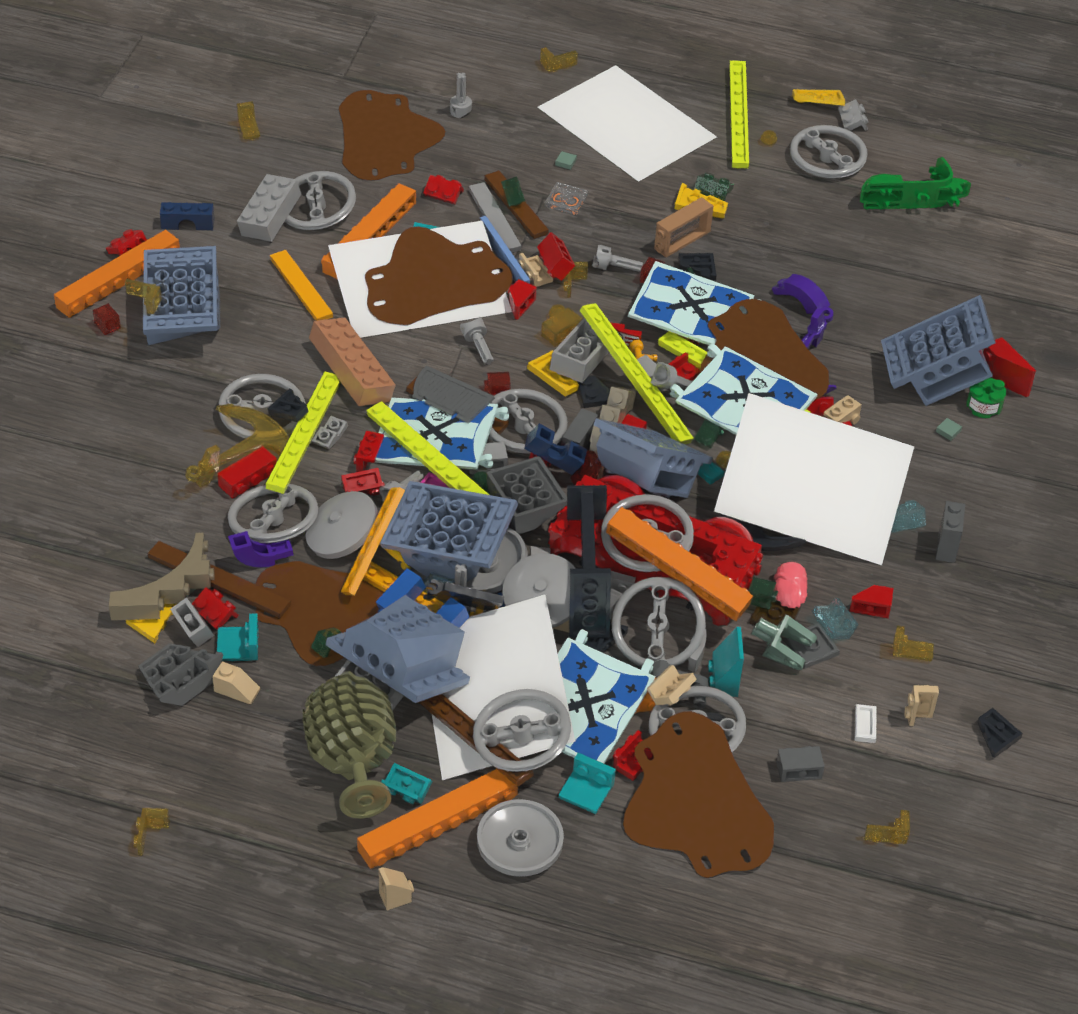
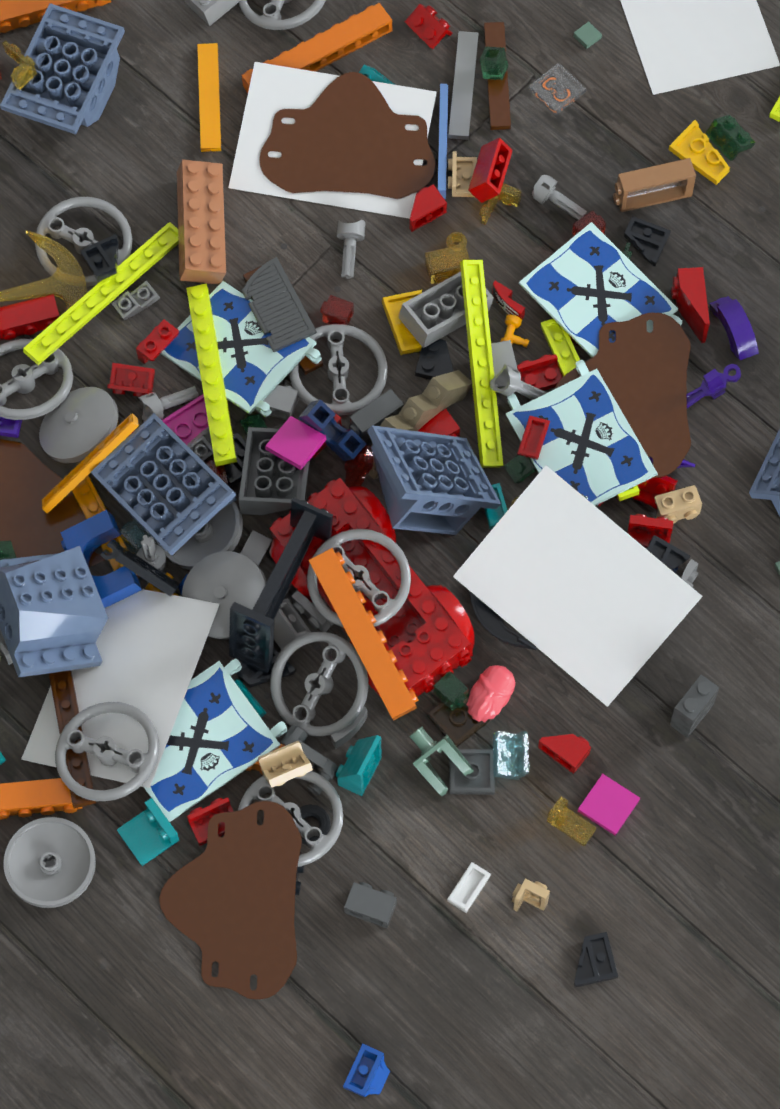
camera: 30 degrees right, 20 degrees up
clear yellow bracket [864,810,910,844] -> none
clear light blue bracket [891,500,926,532] -> none
none -> dark pink tile [265,416,326,470]
none -> blue slope [343,1044,390,1097]
none -> red tile [517,416,550,460]
none -> dark pink tile [578,774,640,836]
none -> red slope [671,267,710,343]

